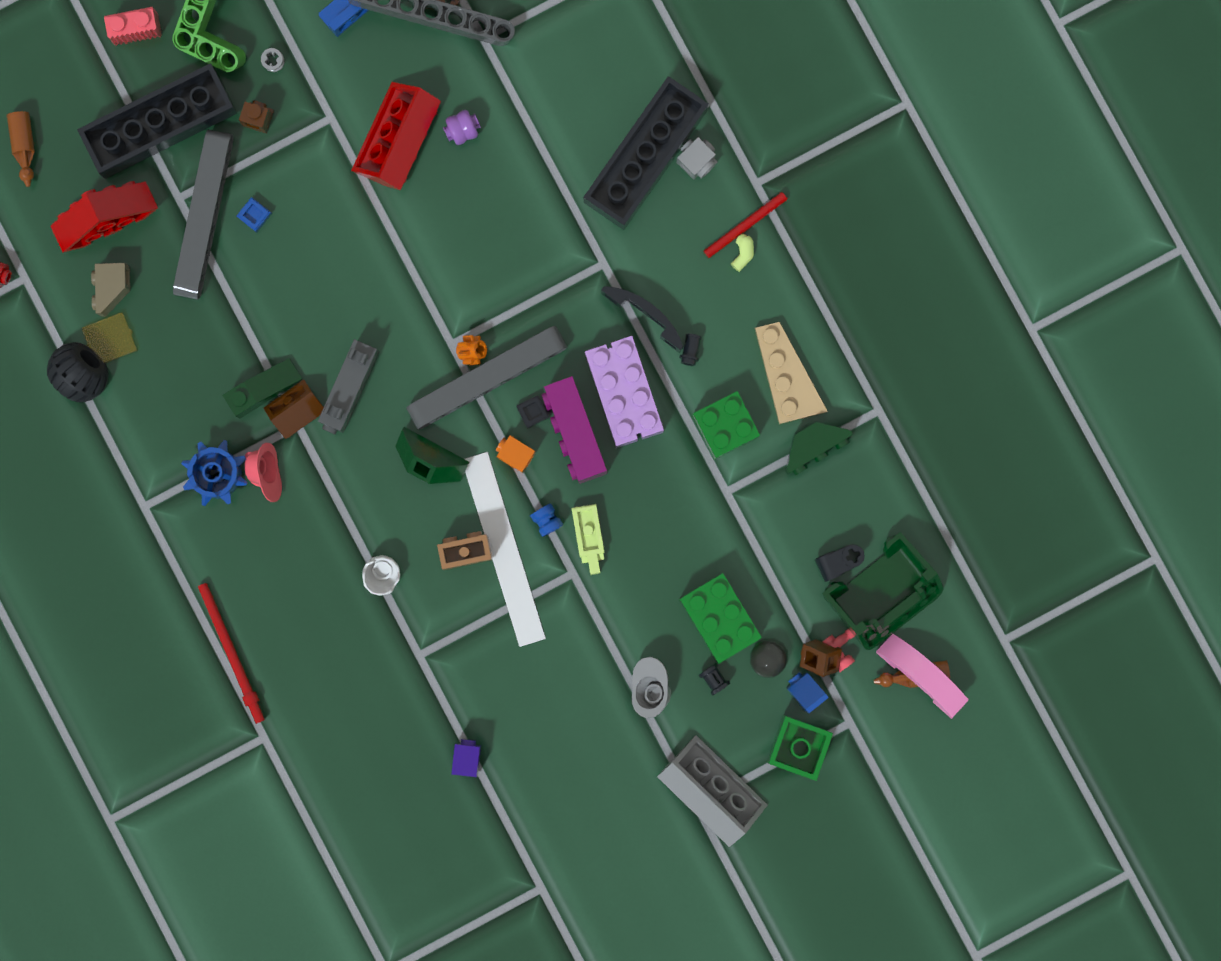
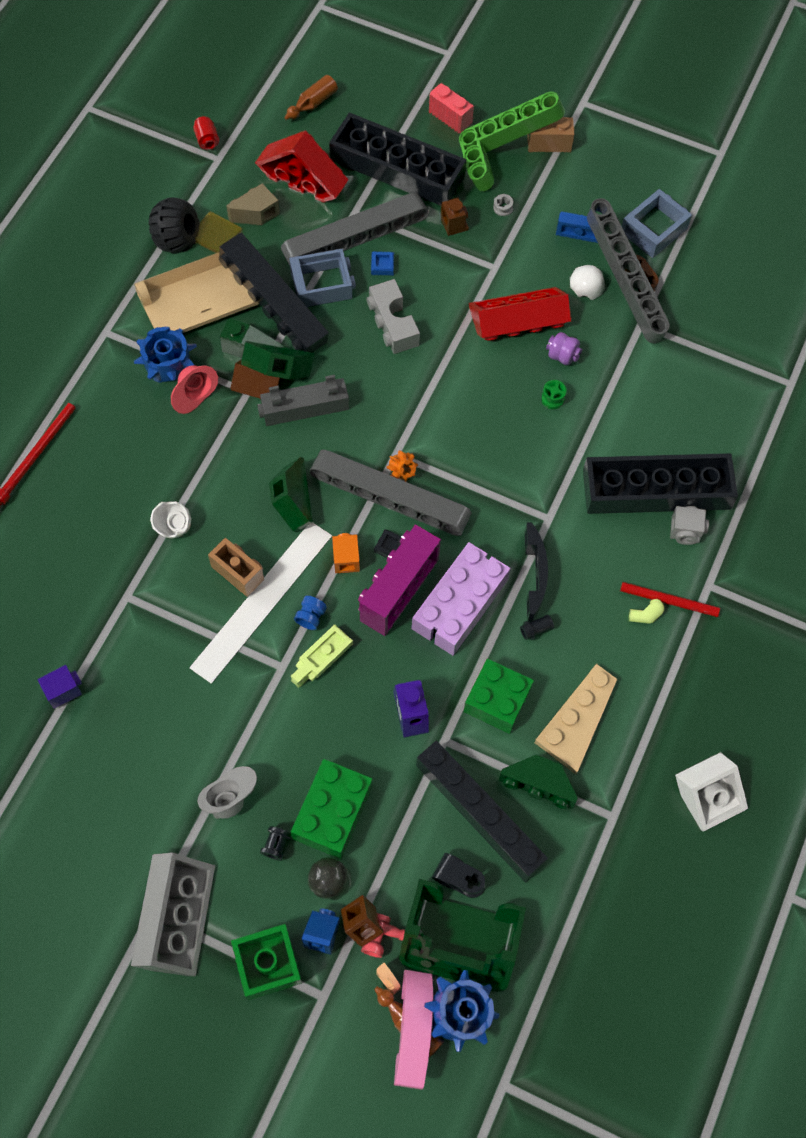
camera: 50 degrees right, 20 degrees down
none -> tan door [134,252,259,333]
none -> black brick [219,232,329,353]
none -> dark green slope [241,341,315,379]
none -> sand blue window [289,249,356,307]
none -> light grey arch [366,279,420,354]
none -> light nougat tile [376,963,401,994]
none -> dark purple torso [393,680,429,738]
none -> black brick [416,740,548,883]
none -> blue brick [424,970,499,1052]
none -> green wheel [541,380,567,410]
none -> white hair [570,265,605,300]
none -> white slope [675,753,748,831]

